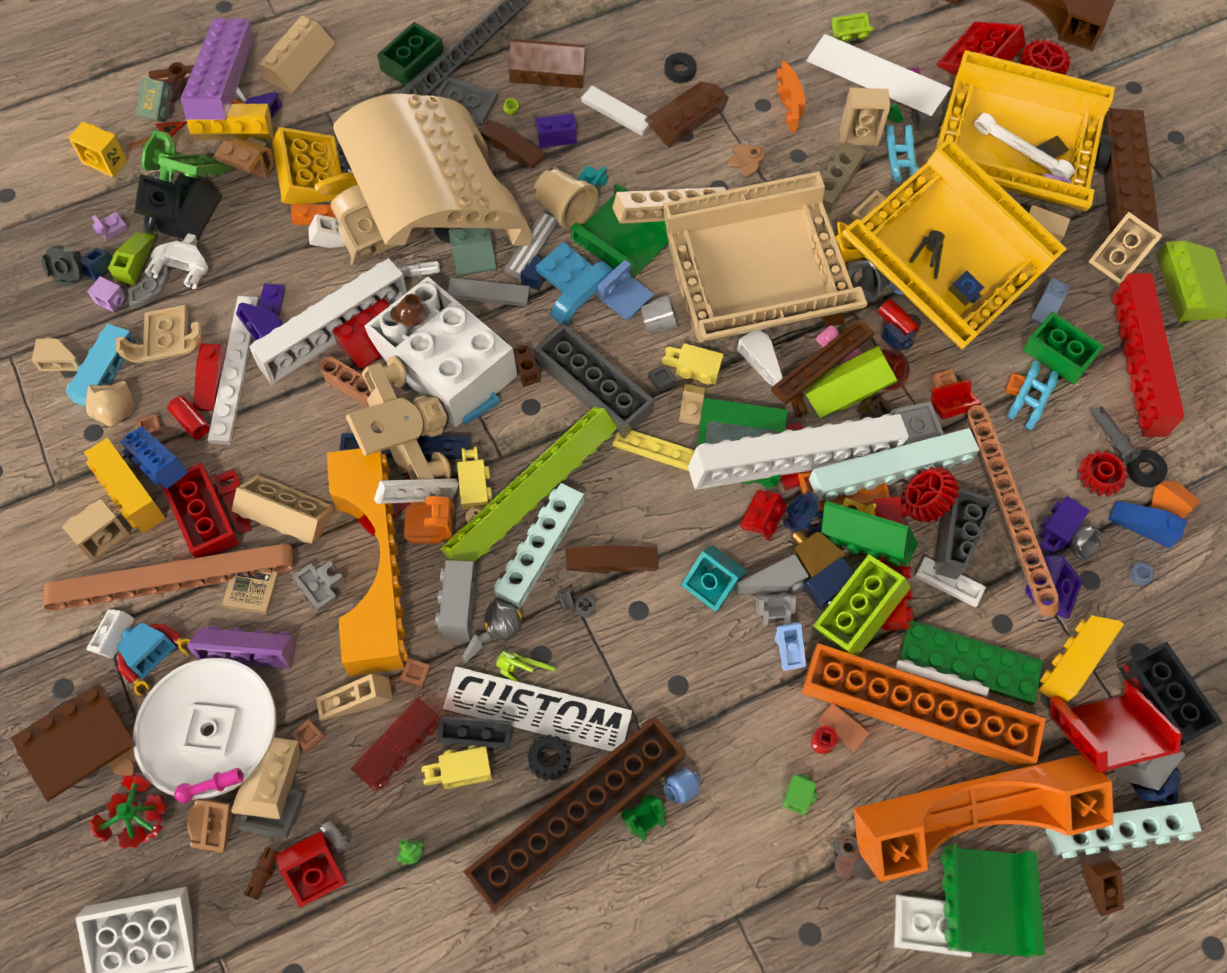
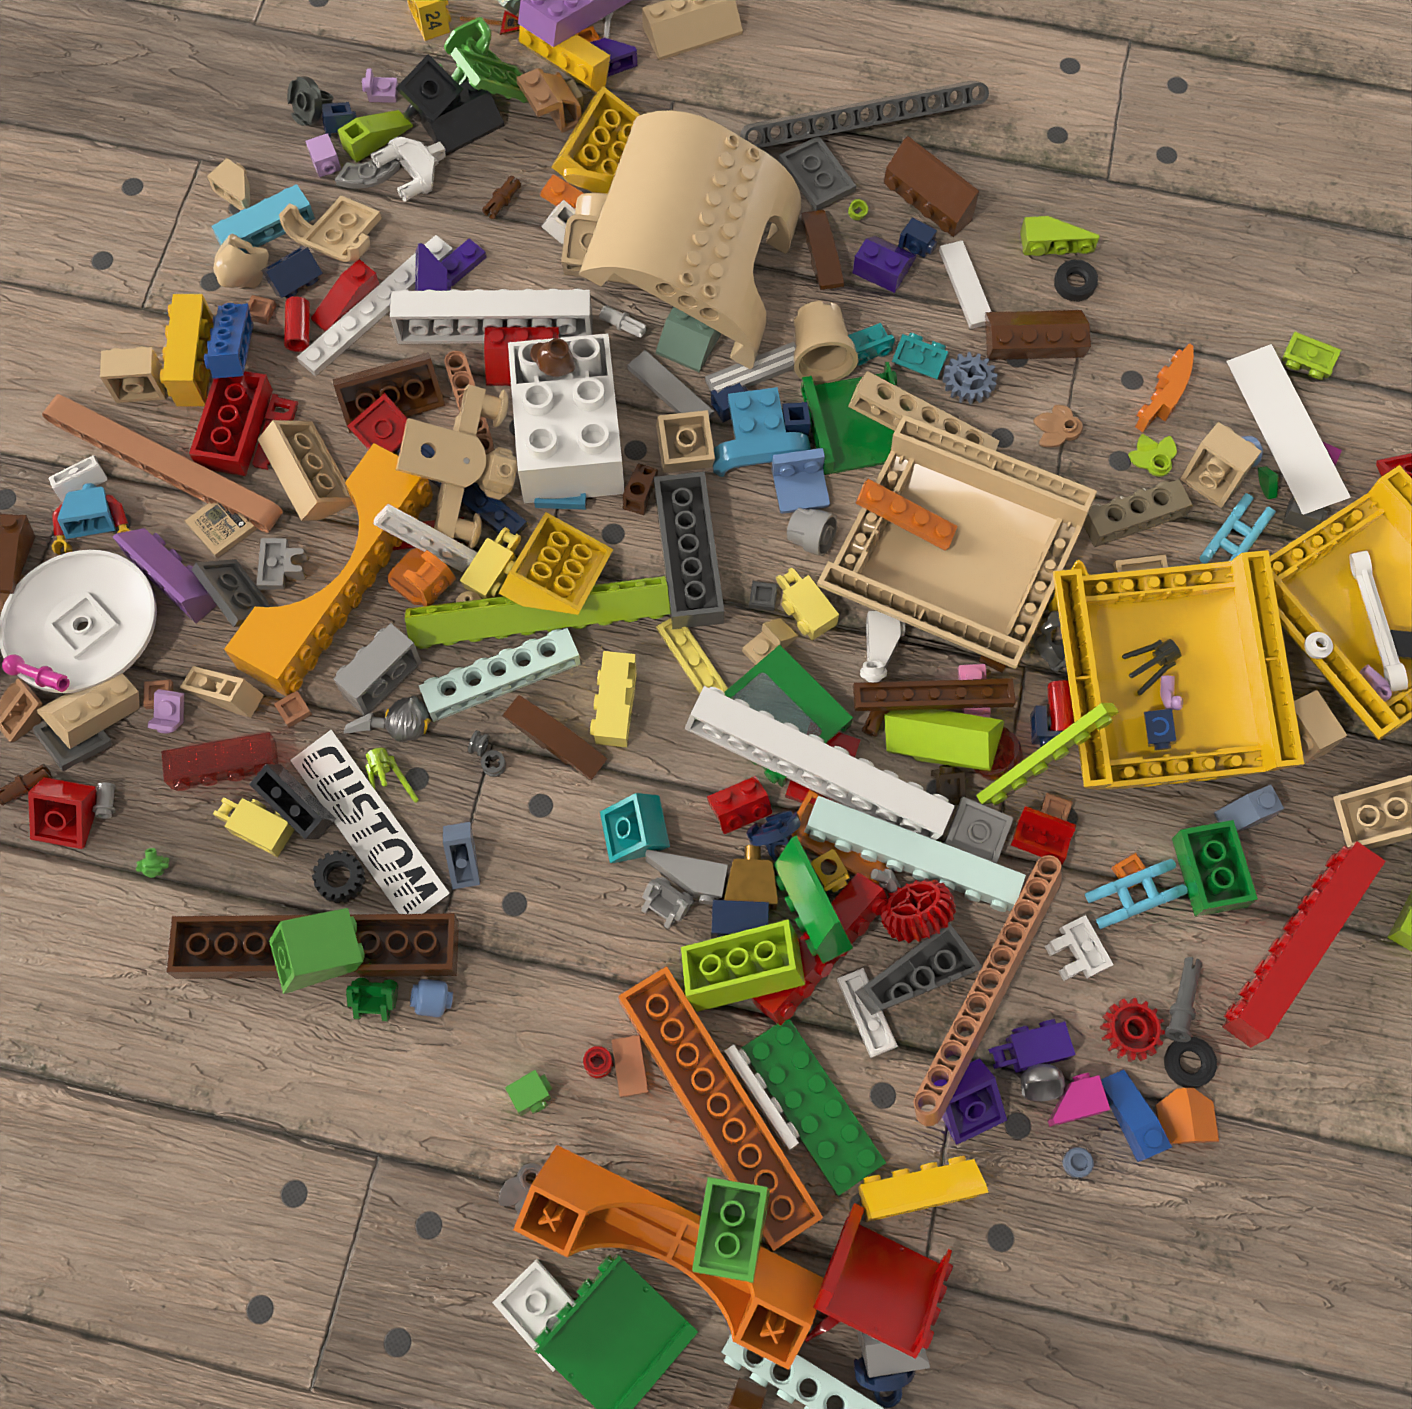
camera: 40 degrees right, 5 degrees up
dark green brick [377,22,444,86] -> none
light blue slope [775,622,806,671] -> none
black brick [1119,642,1223,747] -> none
none -> lavender bracket [148,689,184,733]
none -> dark grey plate [191,559,271,627]
none -> dark blue brick [261,246,323,299]
none -> bright green slope [269,908,364,994]
none -> reddish brown slope [333,352,445,433]
none -> red tile [347,393,408,454]
none -> sand blue slope [443,822,480,889]
none -> reddish brown pin [482,176,521,219]
none -> yellow slope [499,512,613,615]
none -> light yellow wedge [590,651,637,748]
none -> tan brick [656,410,715,473]
none -> bright green slope [692,1177,770,1283]
none -> dark blue brick [782,402,811,436]
none -> orange plate [856,479,958,550]
none -> white plate [860,660,887,682]
none -> light grey bar [871,868,901,893]
none -> teal bracket [891,332,949,380]
none -> dark blue brick [898,217,937,258]
none -> sand blue gear [942,352,997,404]
none -> lime plate [976,703,1119,805]
none -> lime slope [1020,216,1099,256]
none -> white plate [1045,915,1114,981]
none -> dark pink slope [1048,1073,1110,1127]
none -> lime plate [1128,434,1177,477]
none -> lavender arm [1160,676,1183,711]
none -> white plate [1304,632,1333,659]

